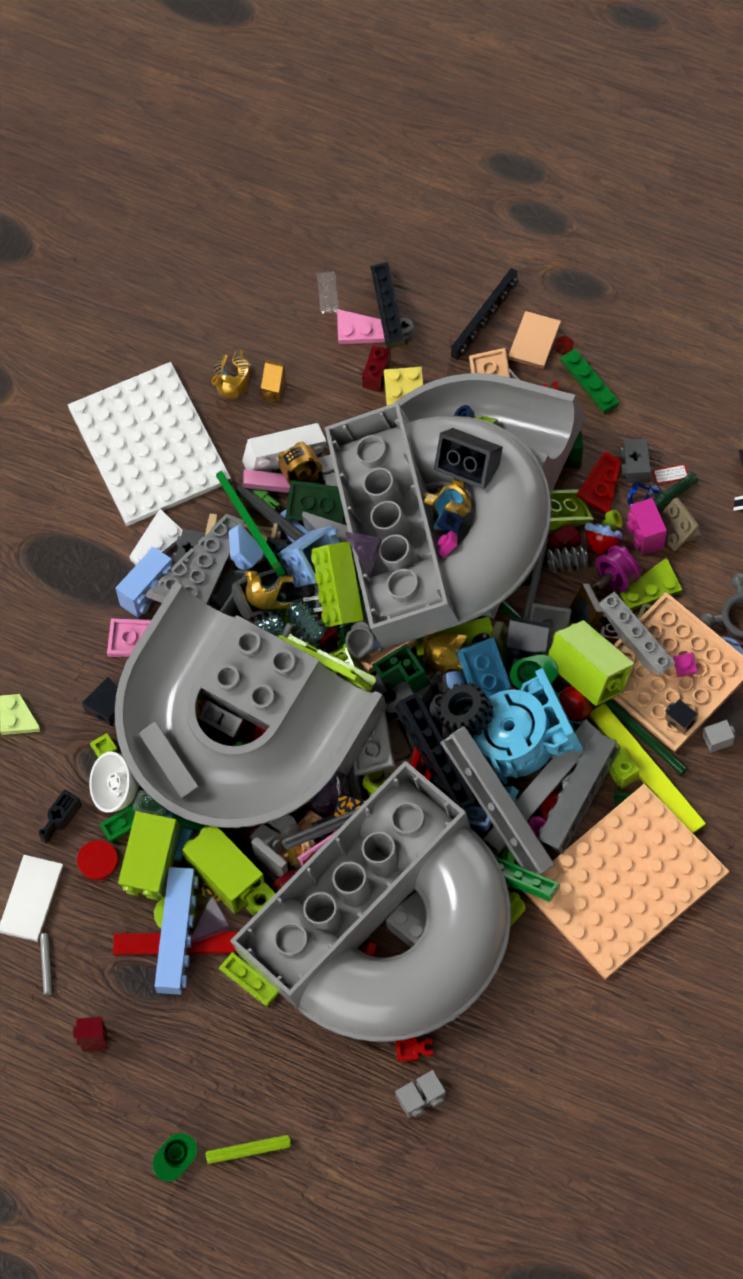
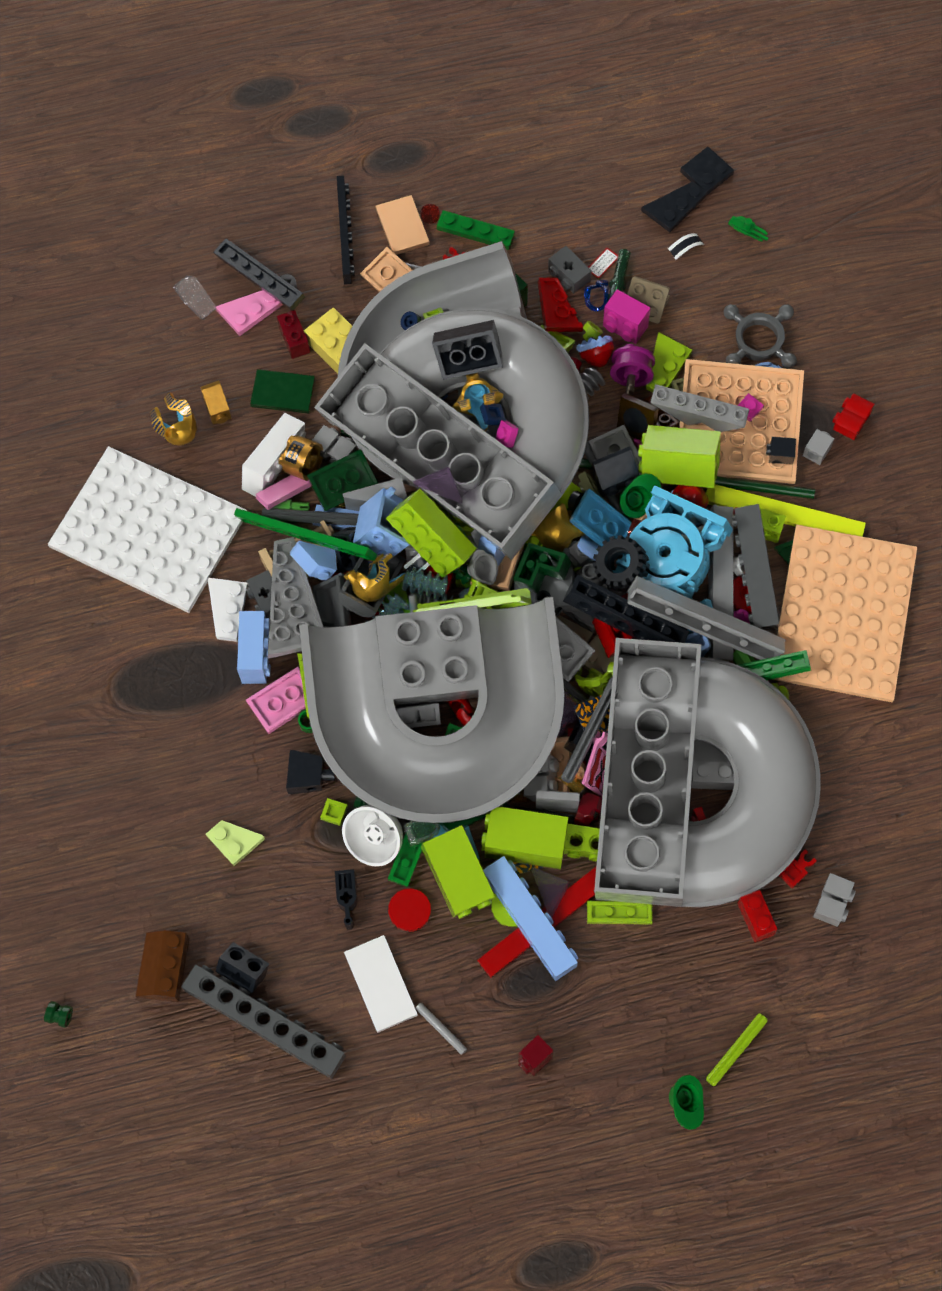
camera: 40 degrees left, 5 degrees up
light grey tile [139,722,200,799] -> none
none -> dark green tile [250,369,315,414]
none -> red brick [737,890,778,943]

